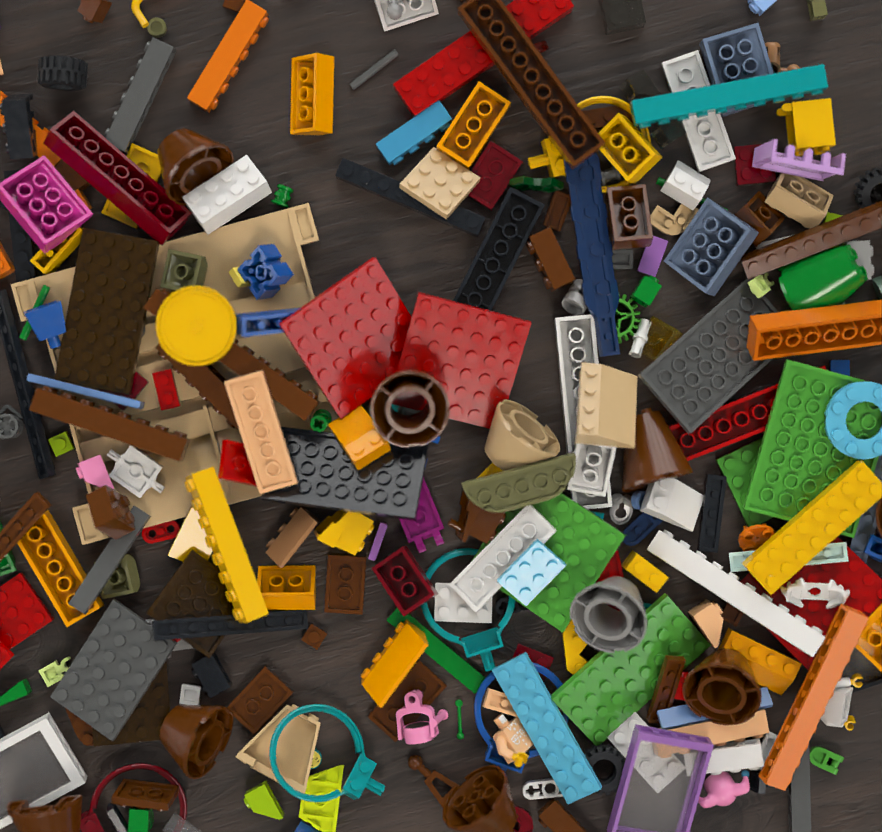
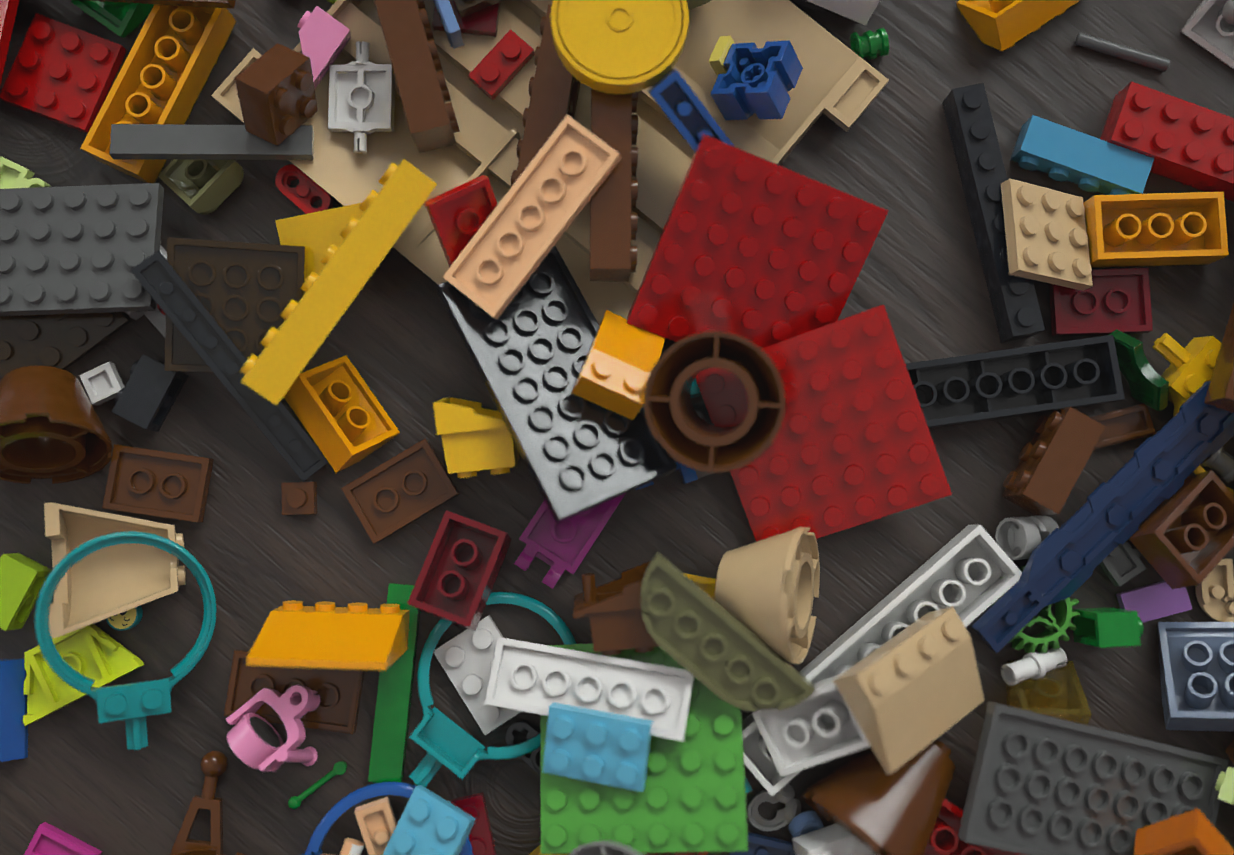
camera: 55 degrees right, 5 degrees down
medium nougat slope [265,506,320,568] -> none
green bush [310,409,332,432] -> none
medium lavender tile [368,521,388,561] -> none

